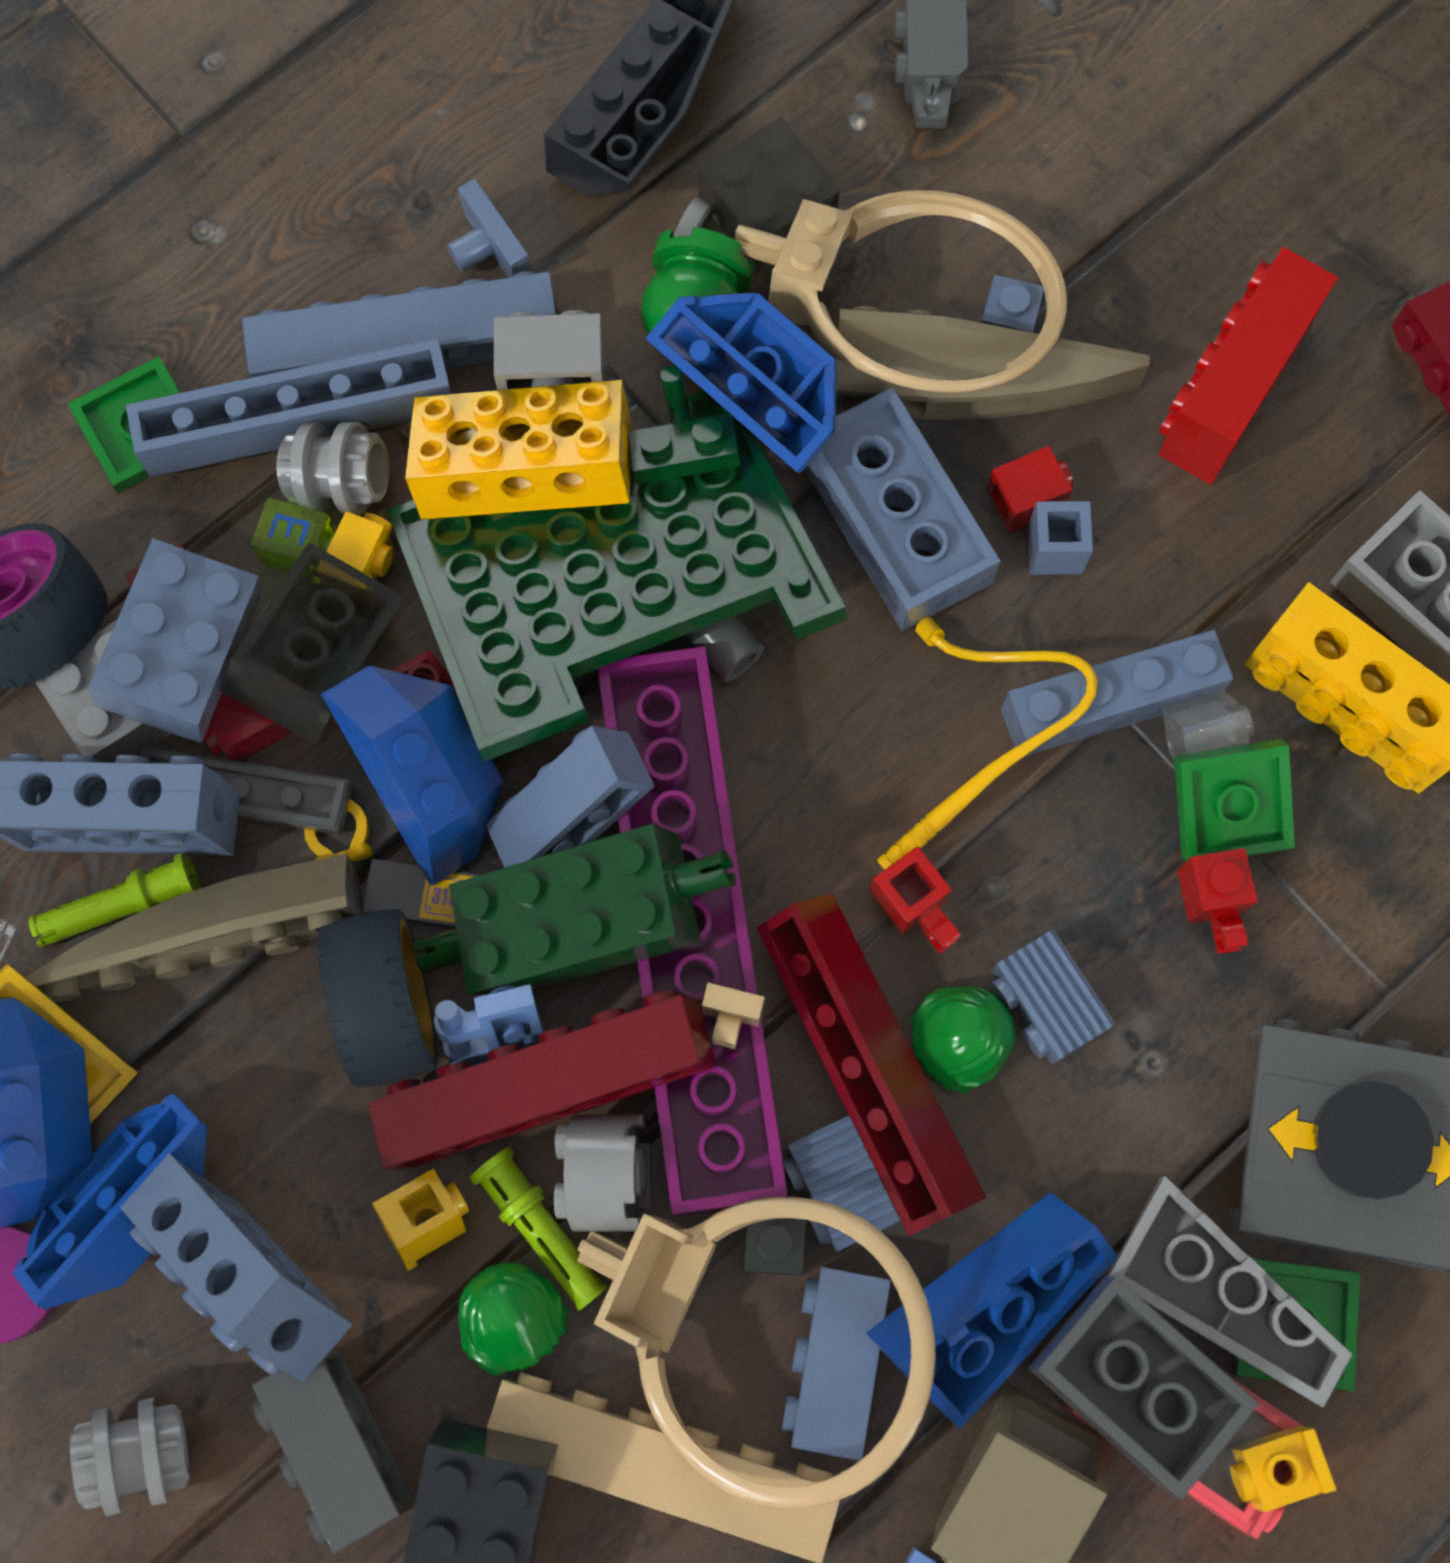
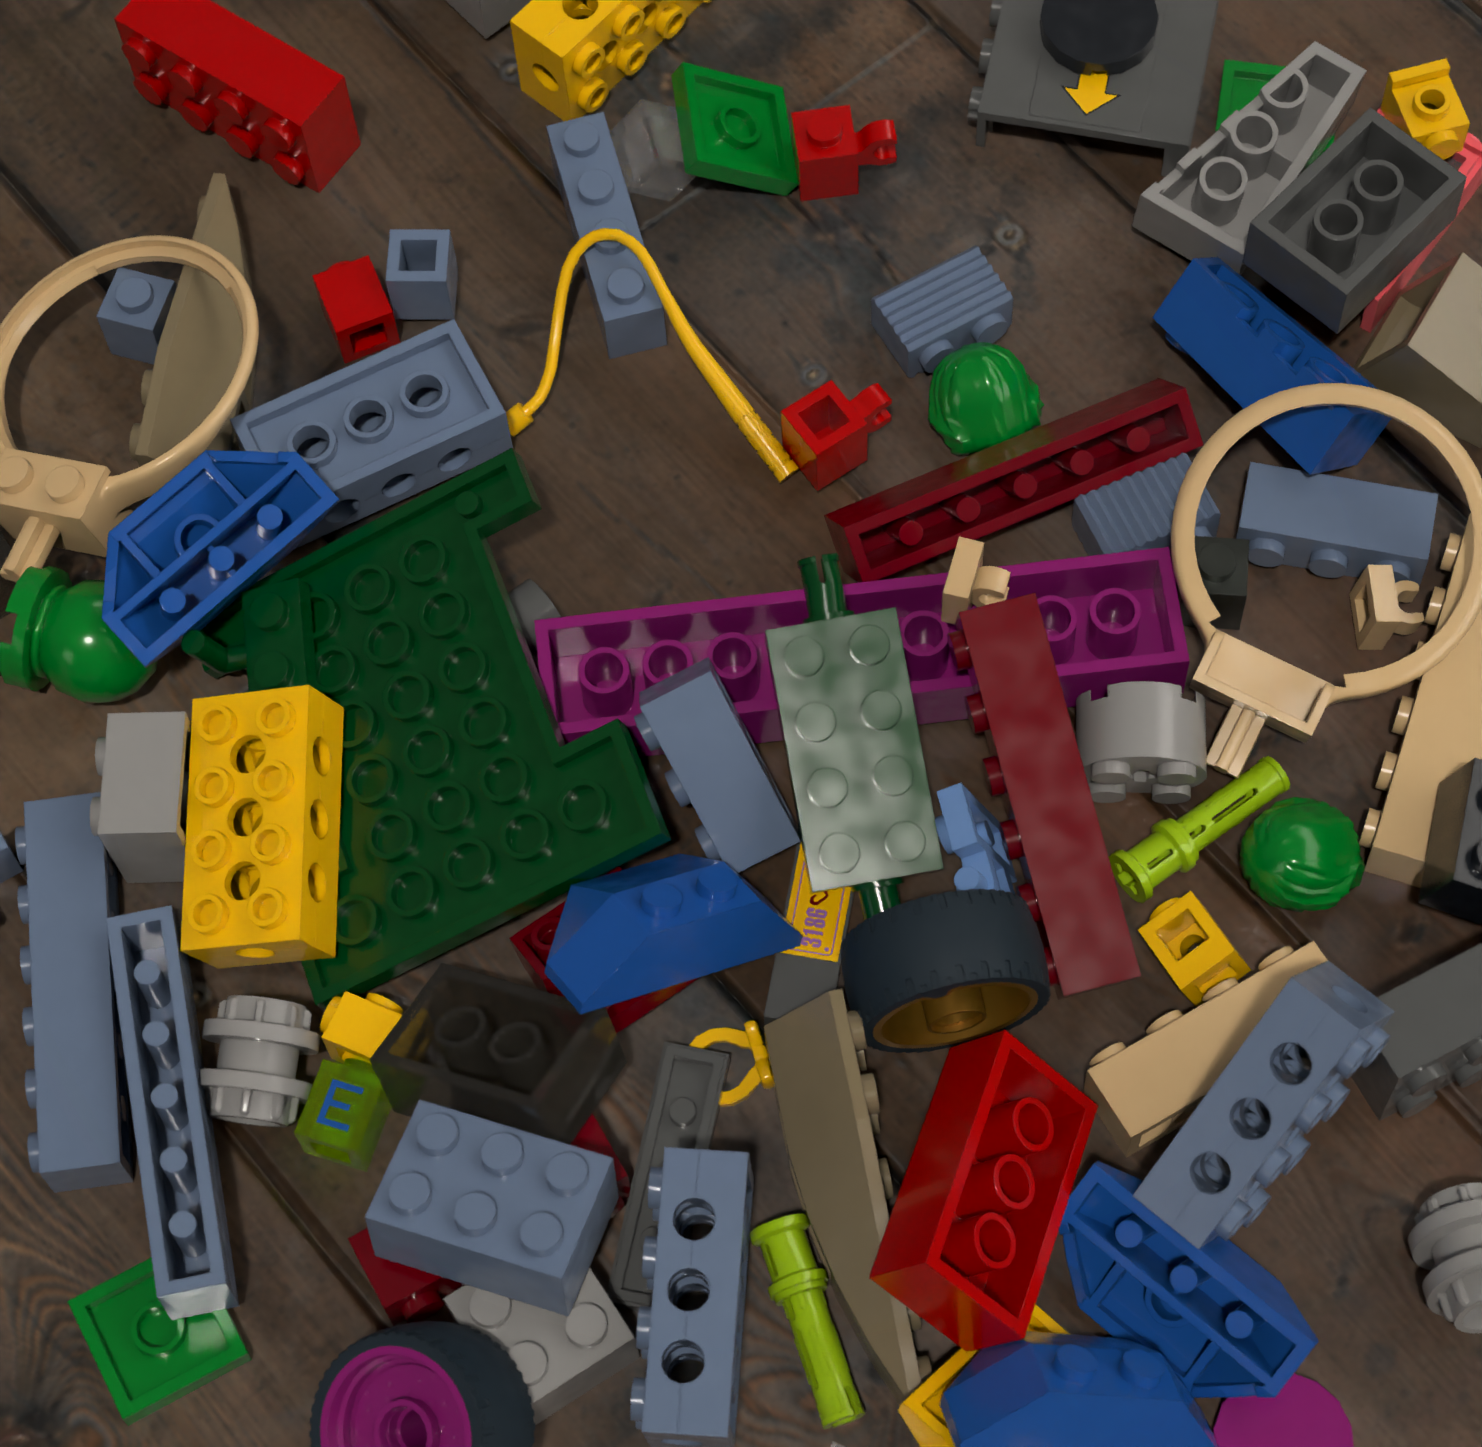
camera: 85 degrees left, 10 degrees down
none -> red brick [869,1030,1098,1352]
none -> tan brick [1083,941,1328,1158]
none -> tan tile [1349,565,1424,650]

